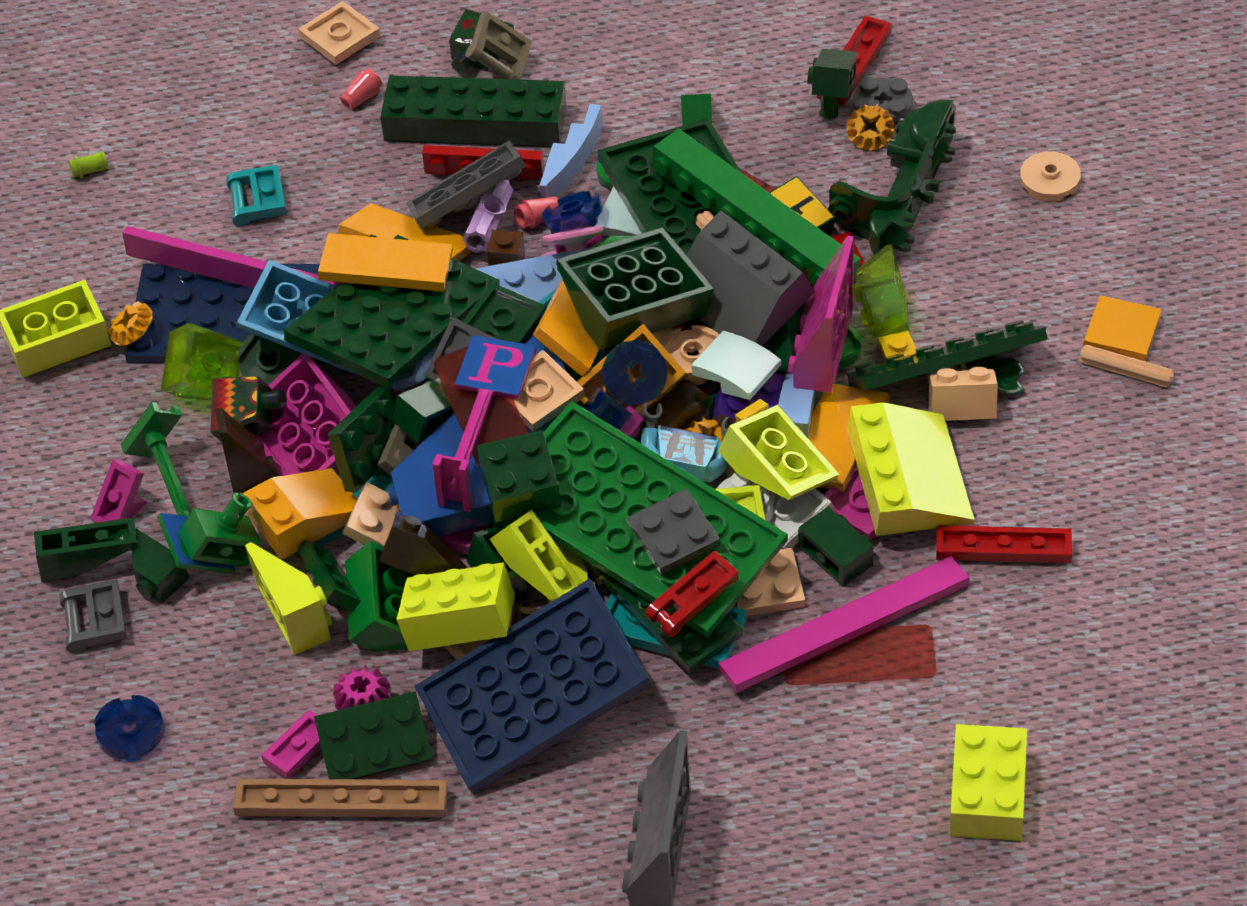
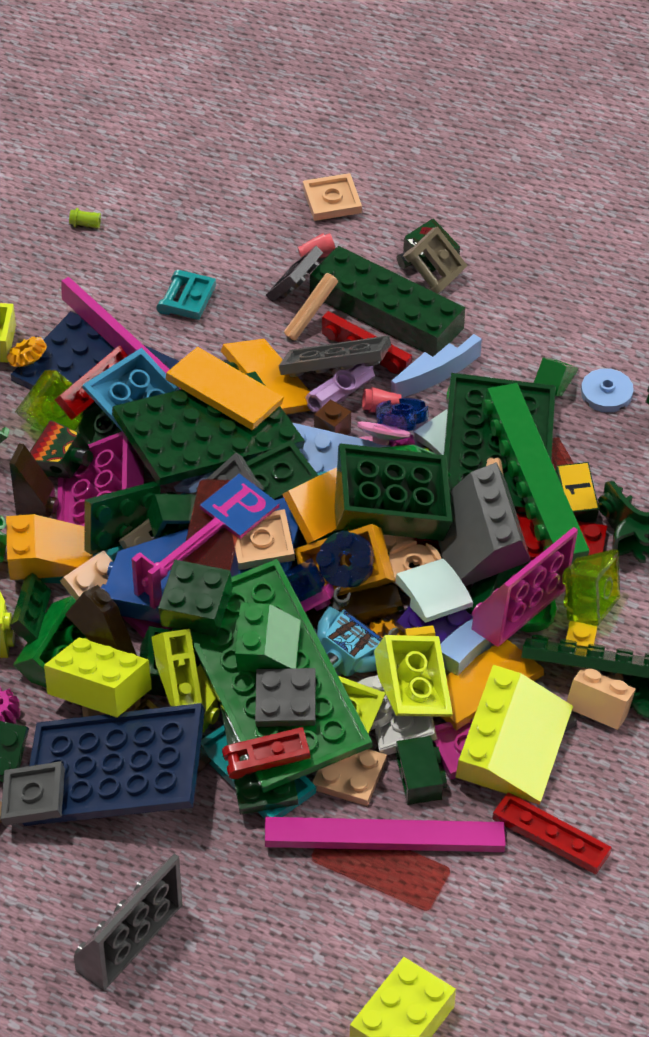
camera: 25 degrees right, 0 degrees up
none -> dark grey plate [0,761,65,826]
none -> red plate [54,345,128,420]
none -> green slope [235,603,301,672]
none -> black plate [266,246,323,302]
none -> light nougat axle [284,273,338,341]
none -> light blue plate [581,369,633,412]

